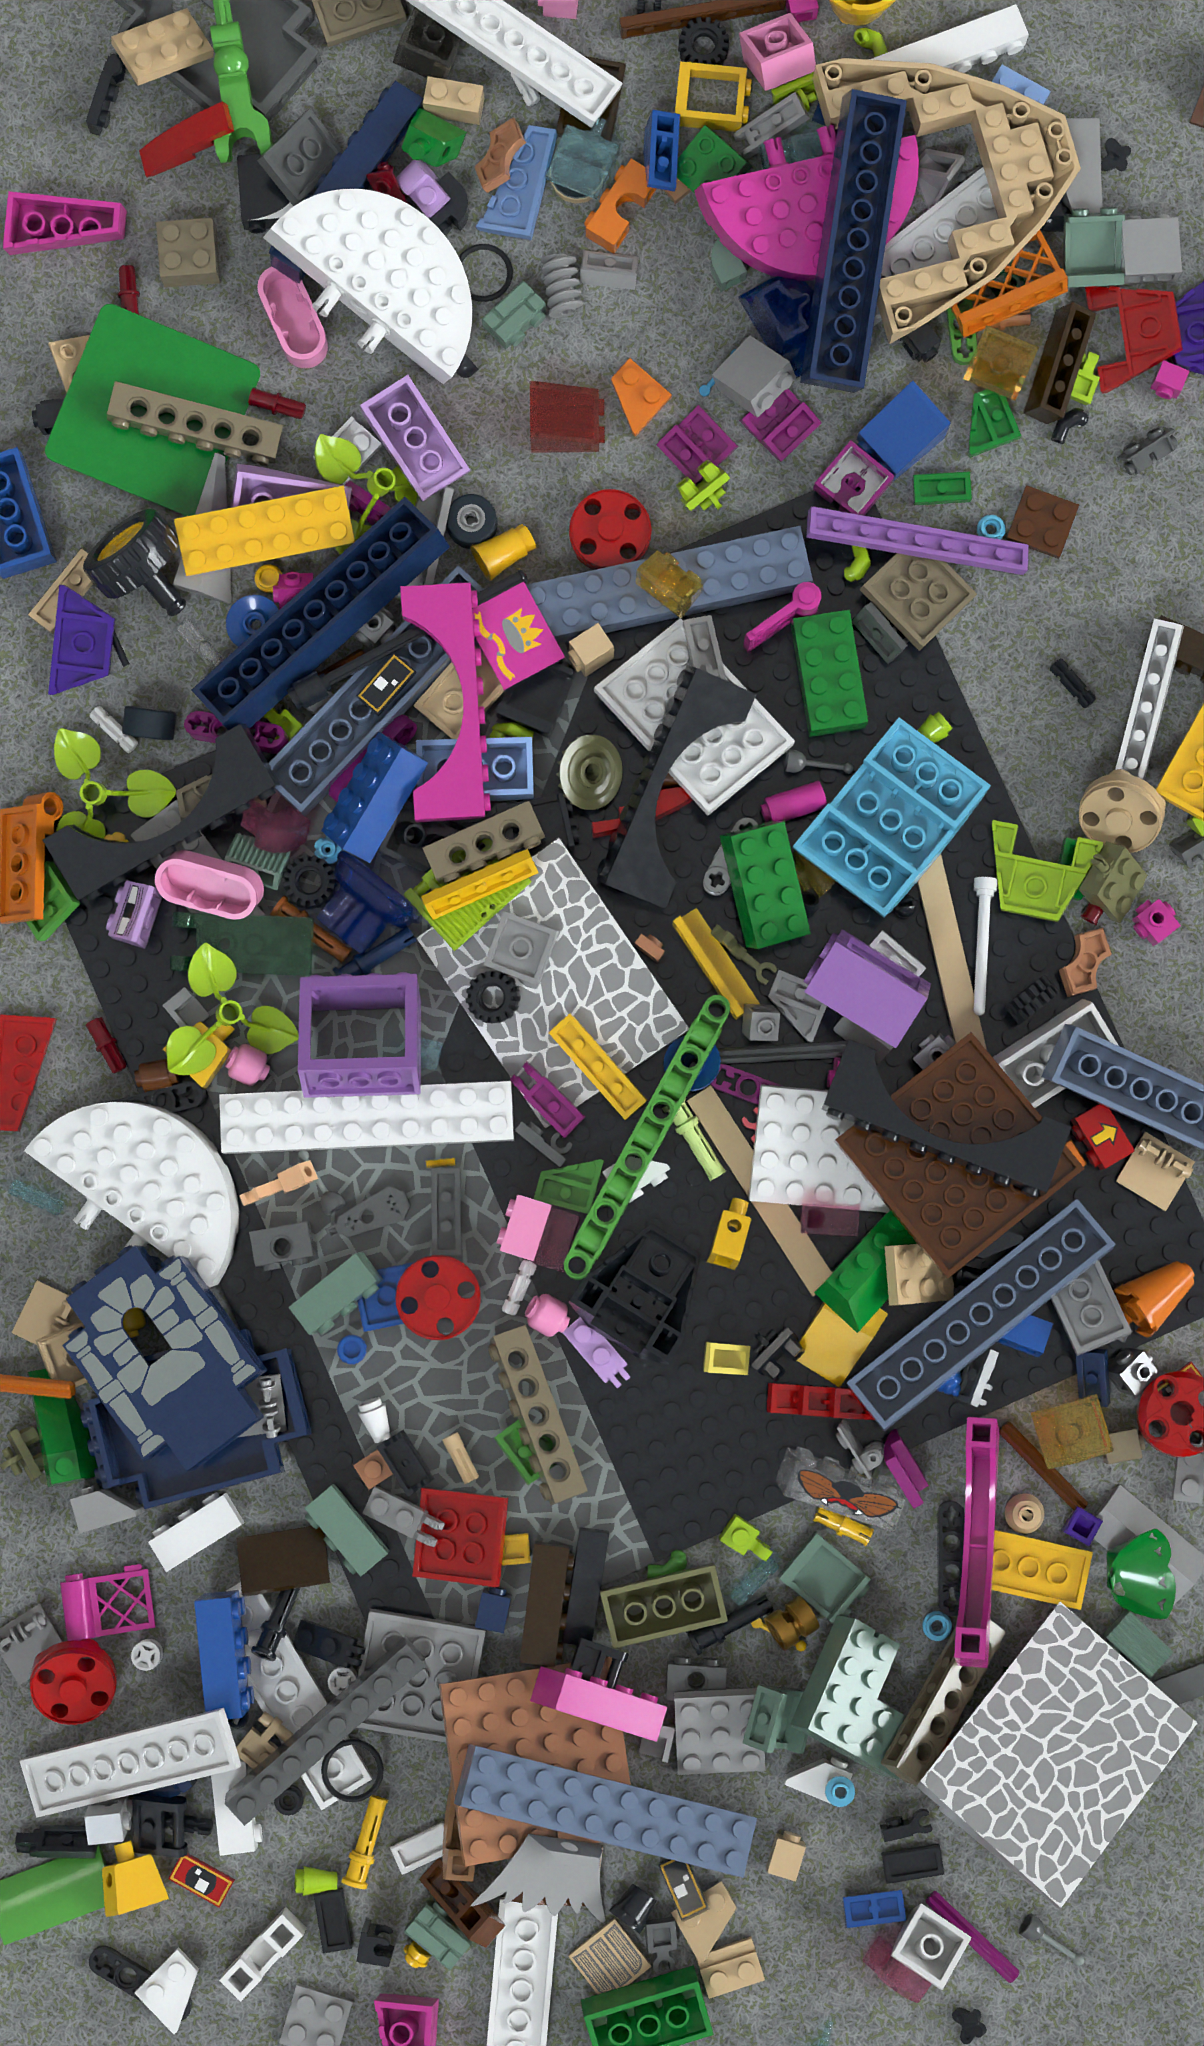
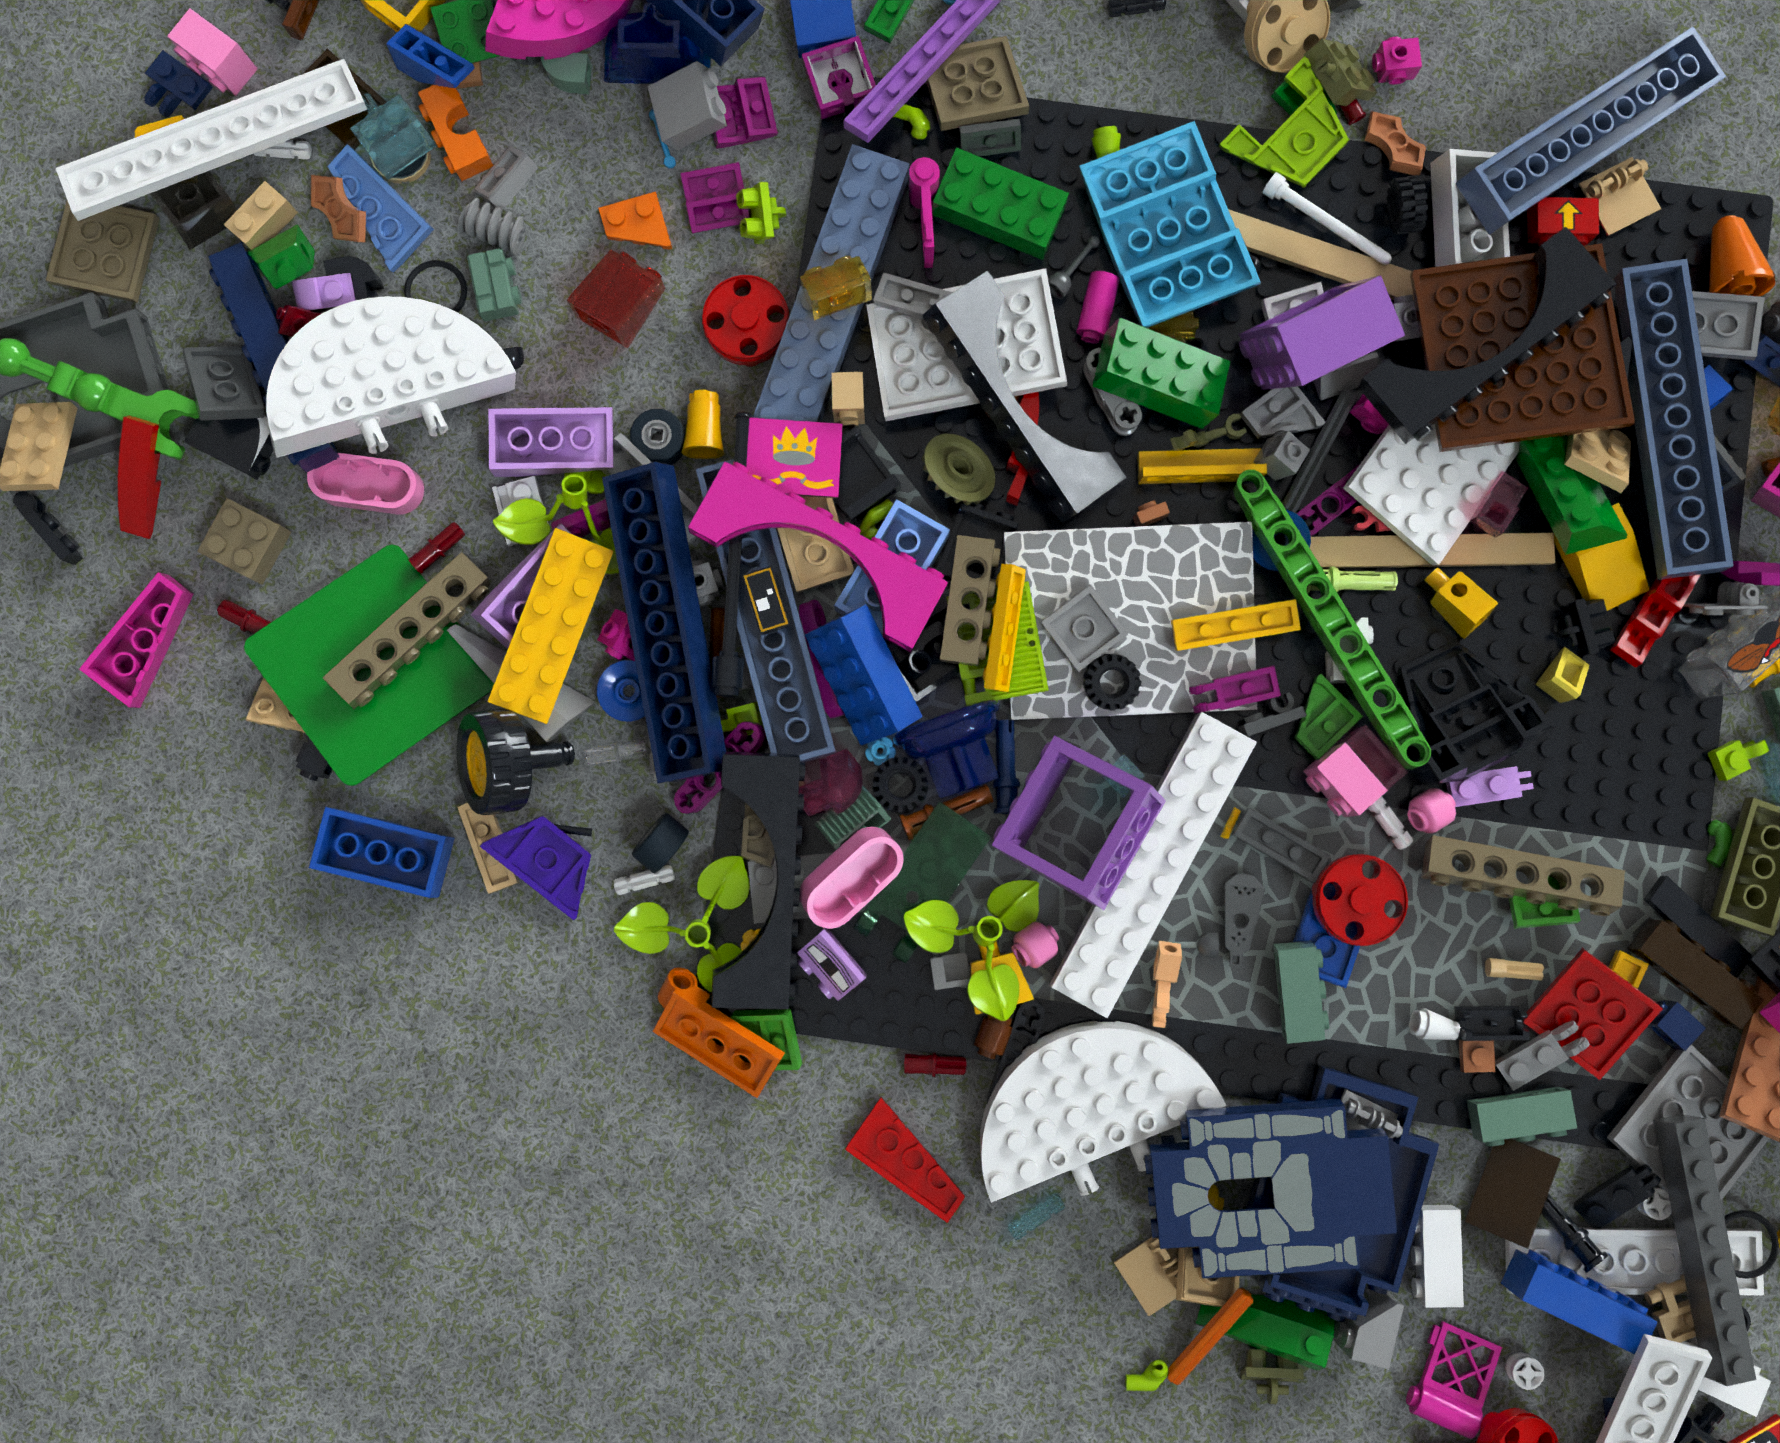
camera: 55 degrees left, 0 degrees up
dark grey brick [249,1221,316,1271] -> none
yellow plate [254,564,282,593] -> none
blue tile [337,1335,367,1364] -> none

